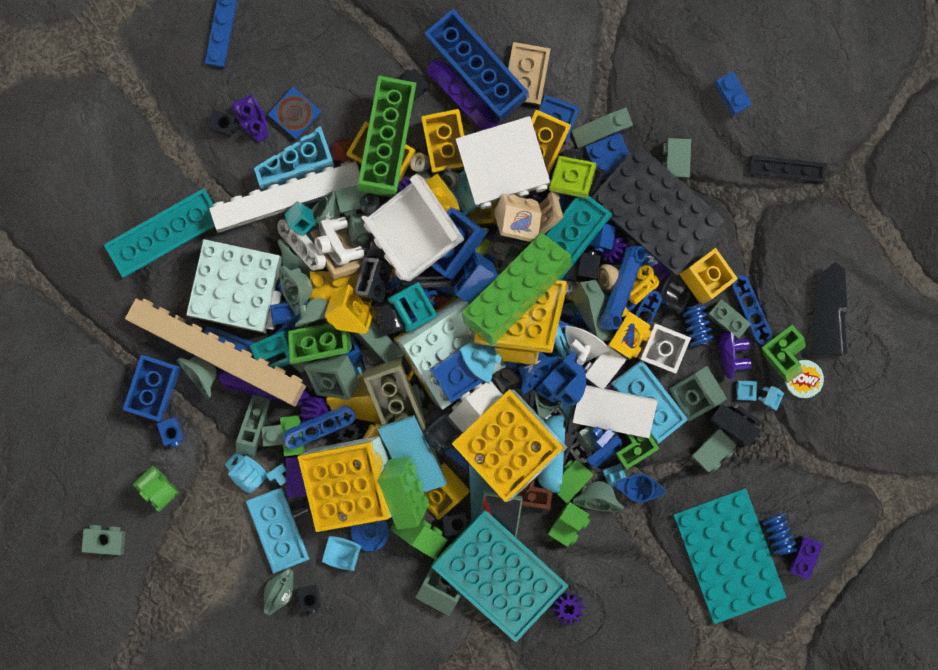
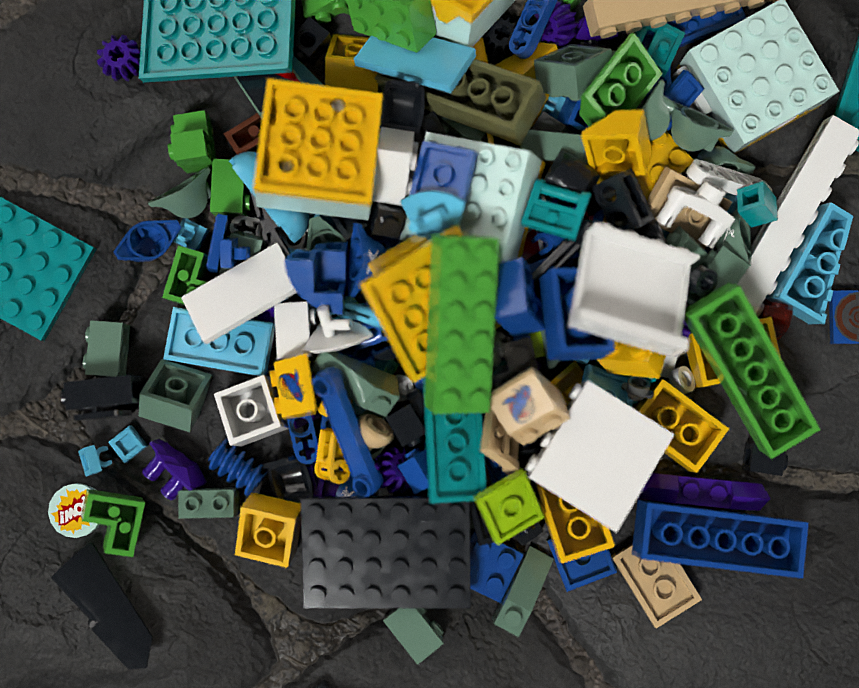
camera: 140 degrees right, 0 degrees up
blue beam [731,275,773,345] -> none

